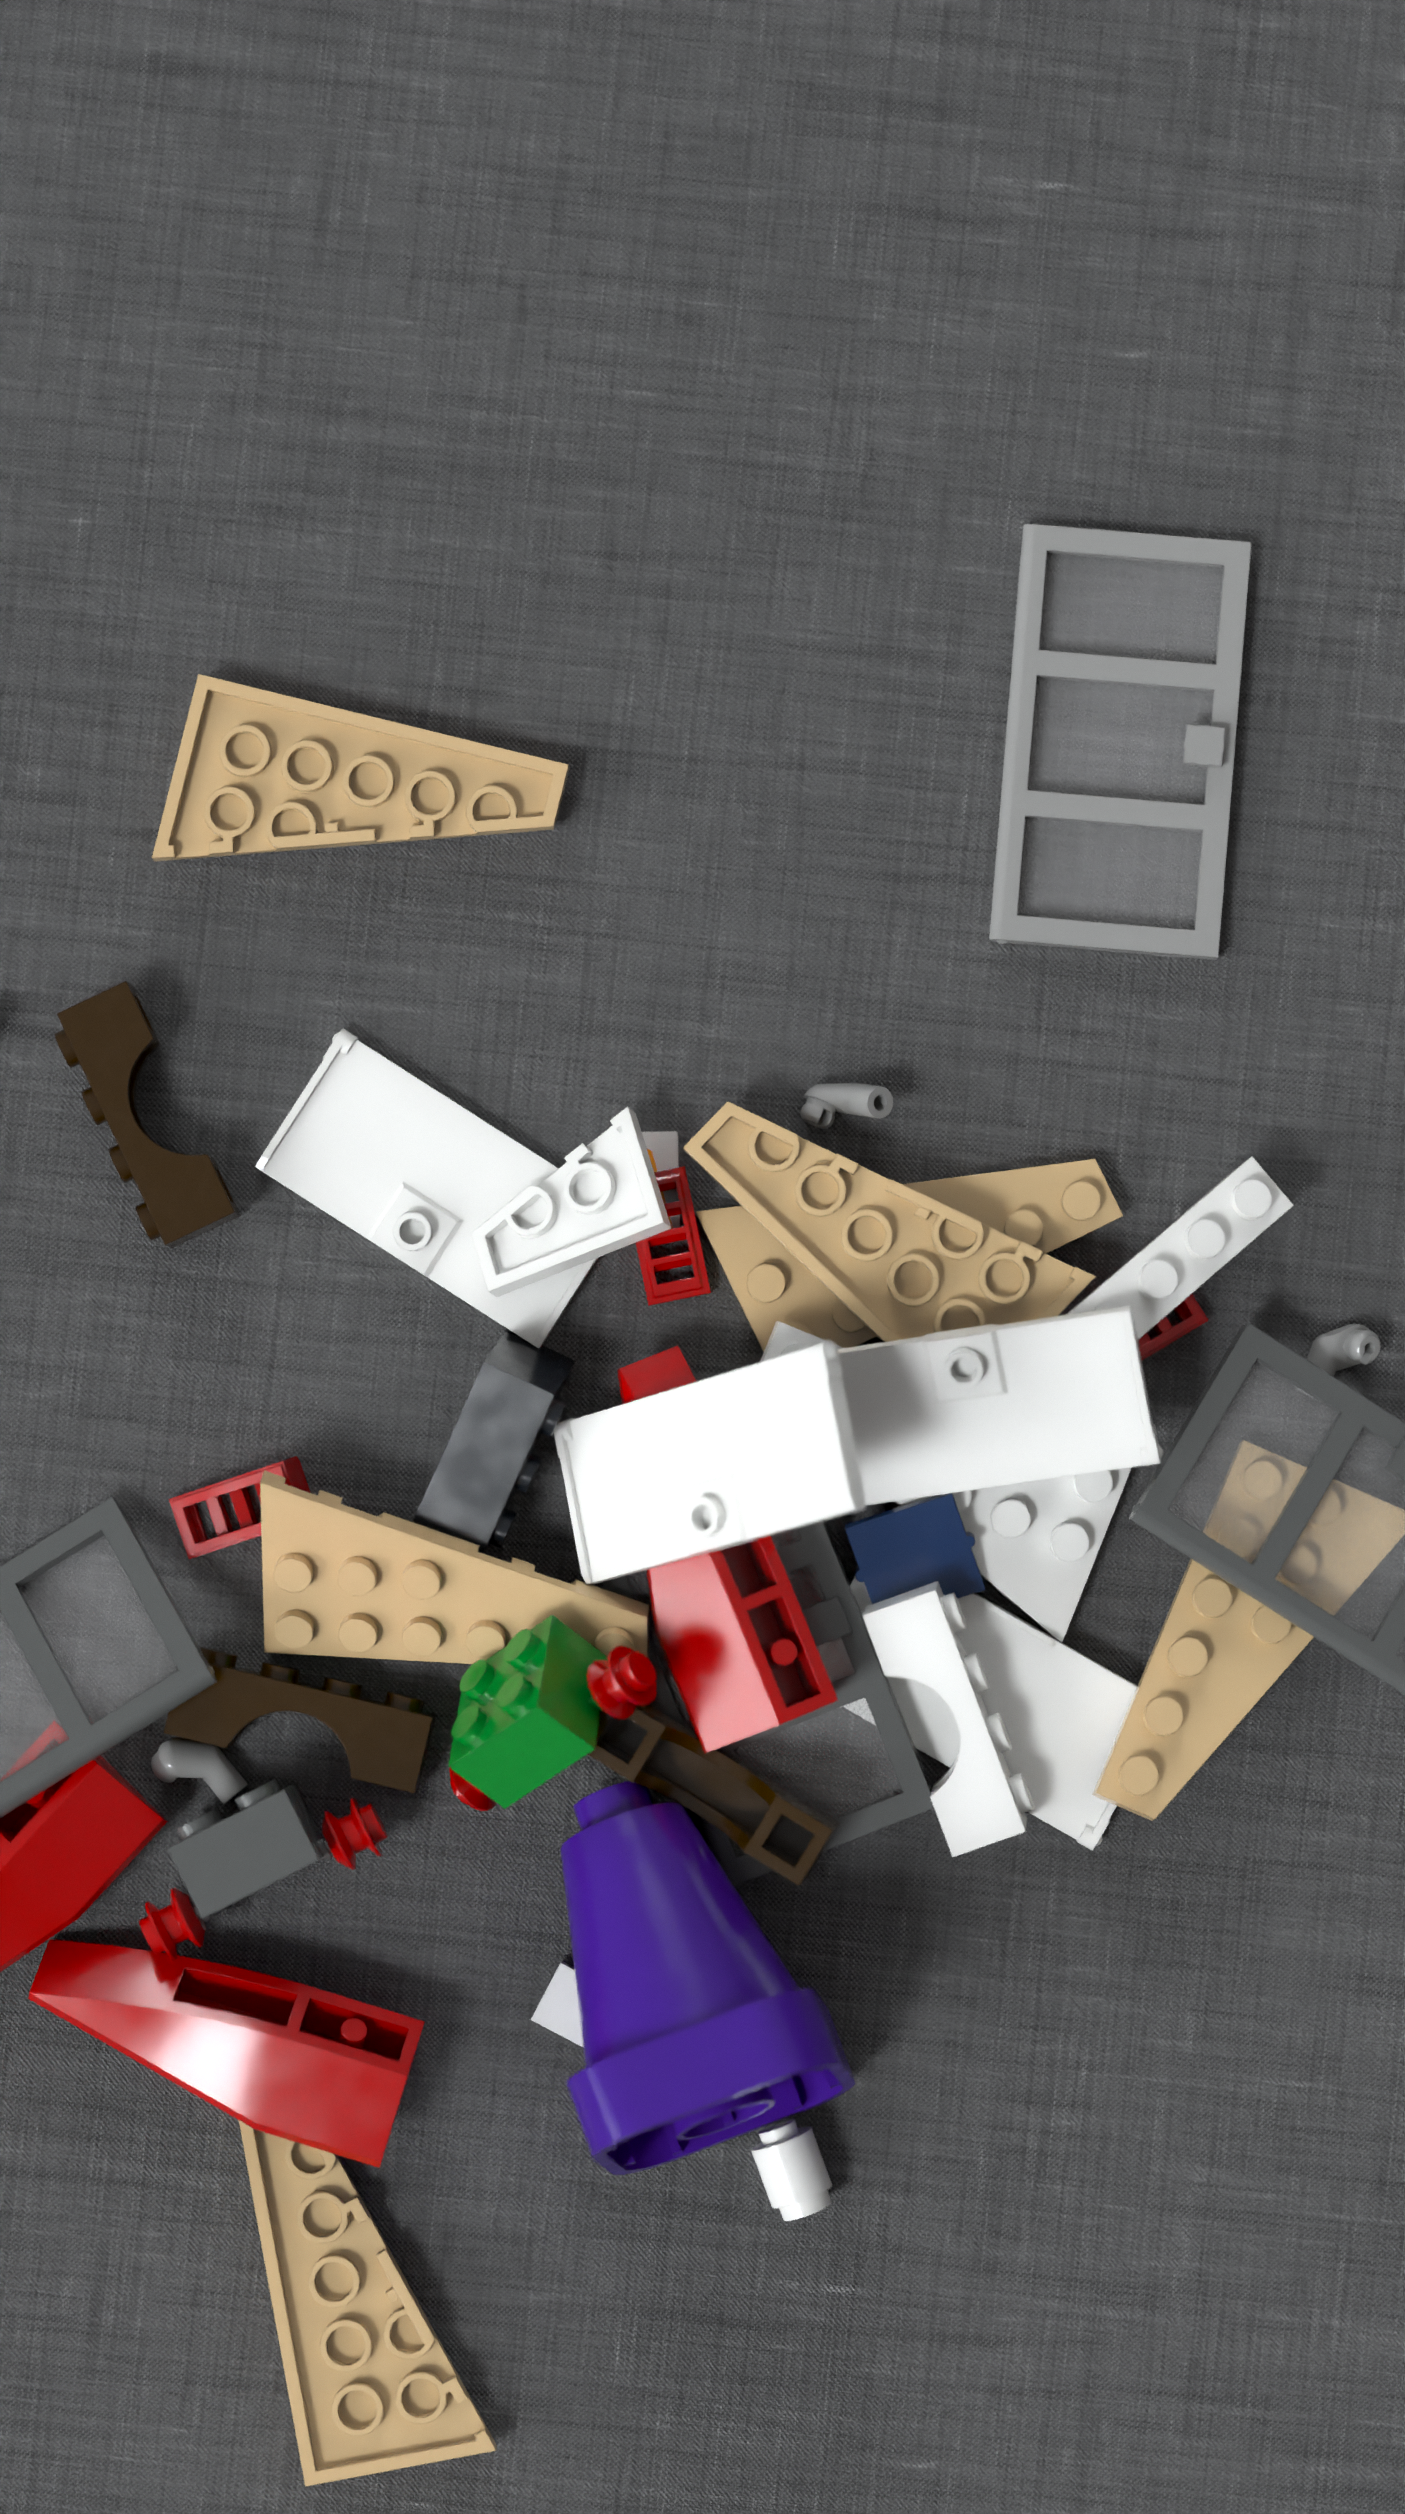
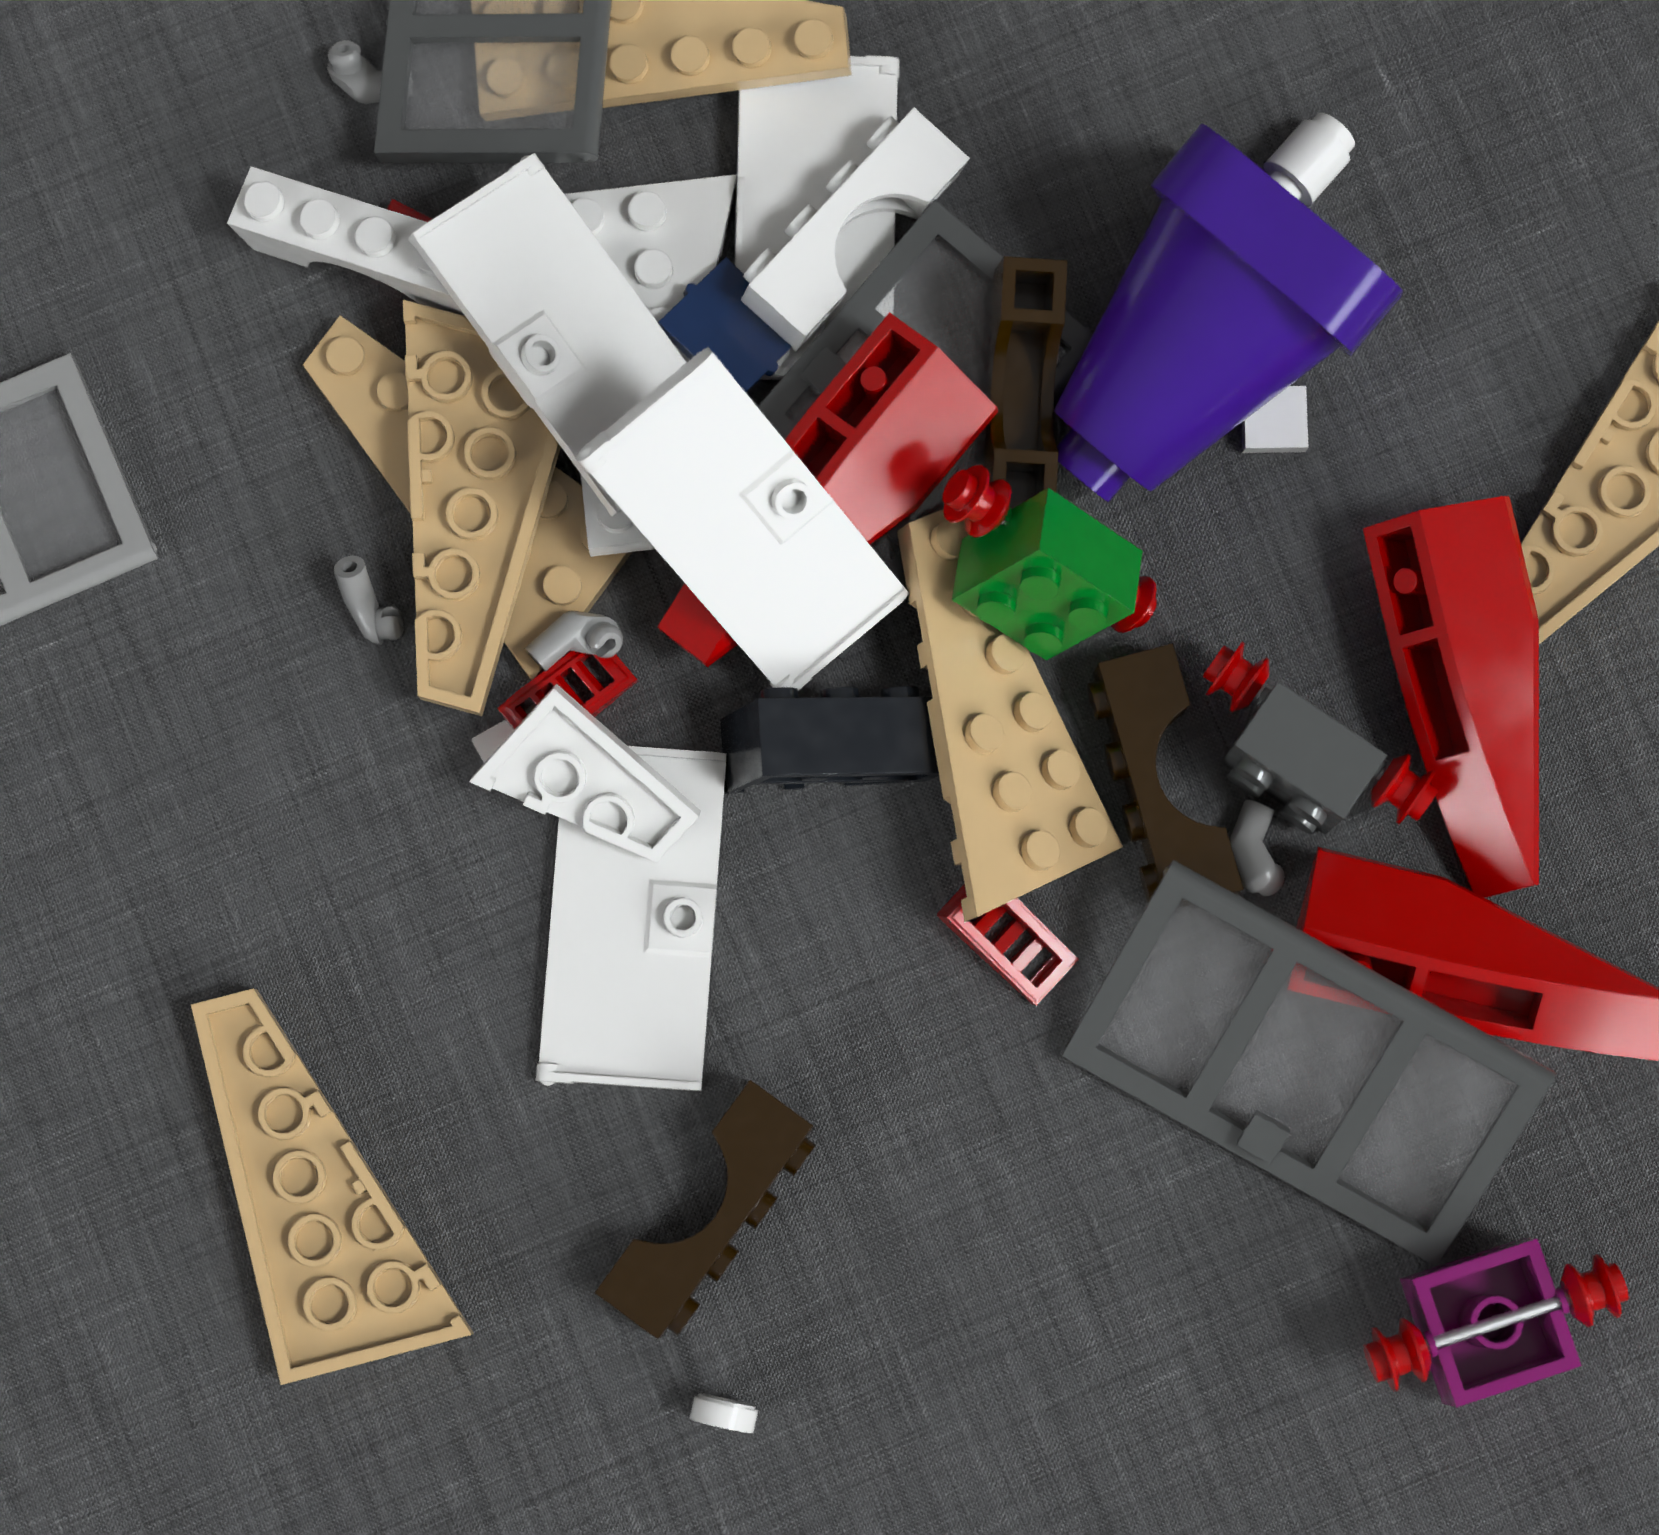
camera: 125 degrees left, 5 degrees down
none -> light grey arm [524,611,623,672]

